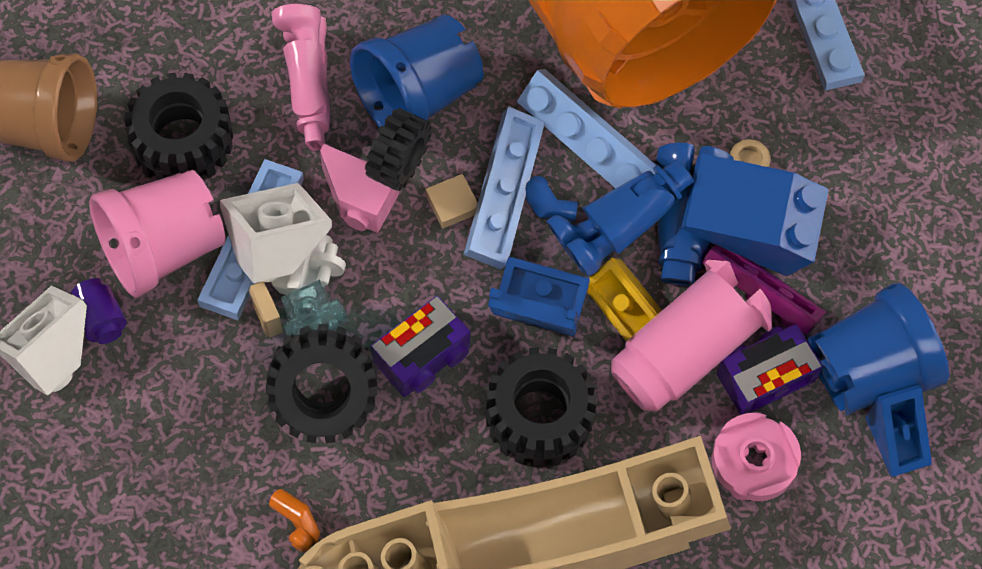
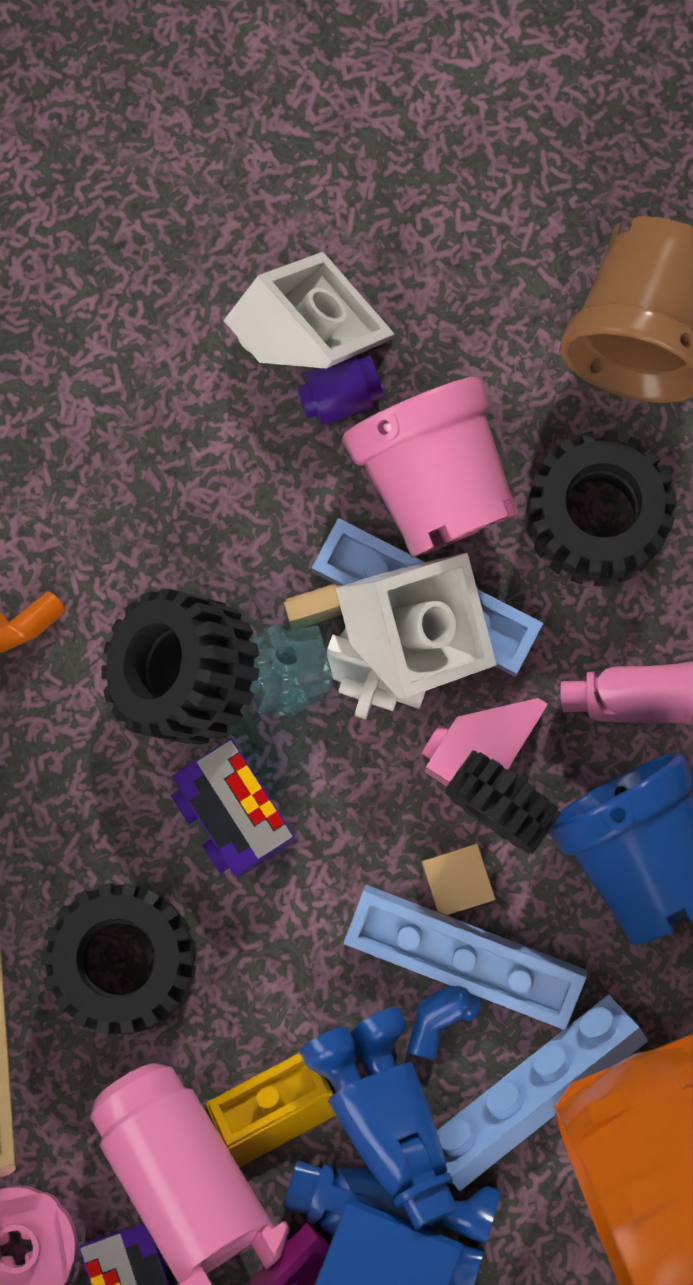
camera: 105 degrees right, 15 degrees up
blue plate [488,256,590,337] -> none

